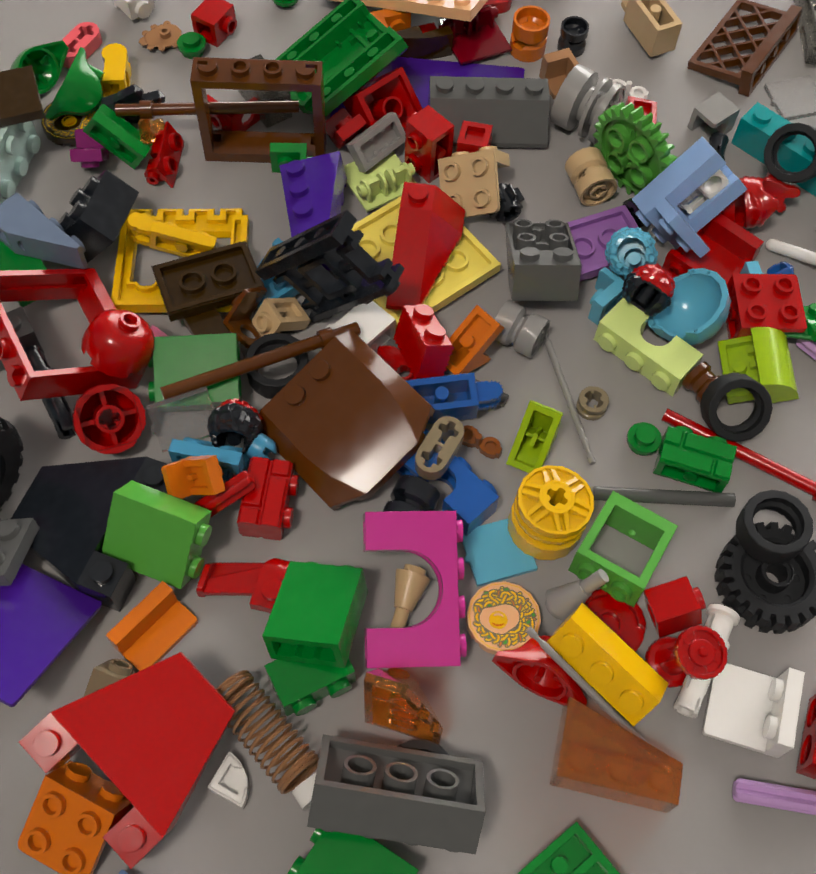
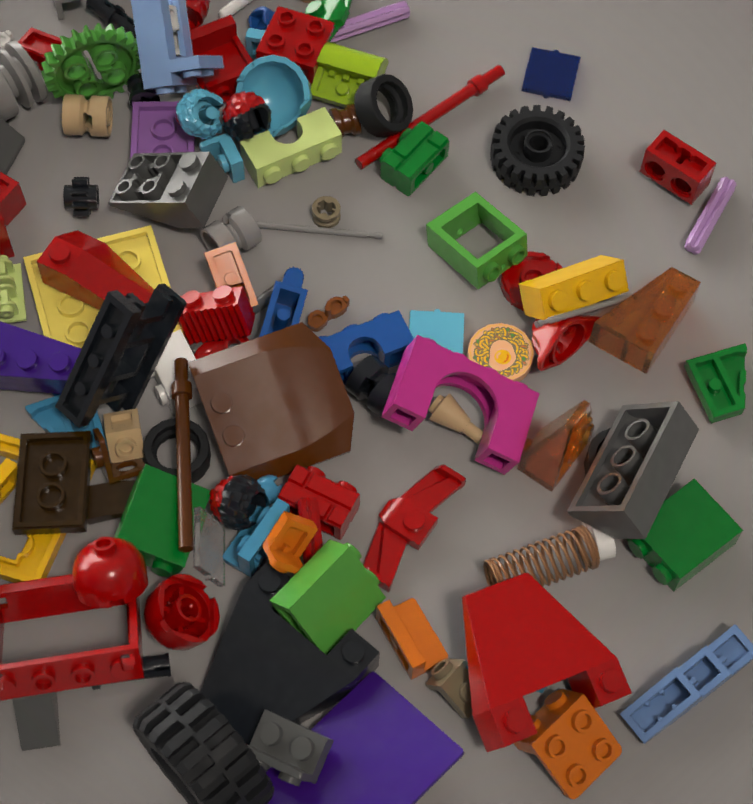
camera: 70 degrees left, 0 degrees up
white tile [207,752,249,809] -> none
green brick [262,561,368,668] -> none
green brick [264,658,356,716] -> none
dark tan beam [415,416,464,480] -> none
tan bracket [438,146,510,218] -> none
lime slope [506,400,563,473] -> none
yellow wheel [508,465,594,560] -> none
light grey cone [545,569,609,621] -> none
dark grey bar [593,486,736,507] -> none
green plate [627,422,662,456] -> none
red brick [644,576,706,638] -> none
red hose [645,625,728,688] -> none
white pin [673,604,740,718] -> none
white bracket [702,663,805,758] -> none
black tyre [736,490,813,565] -> none

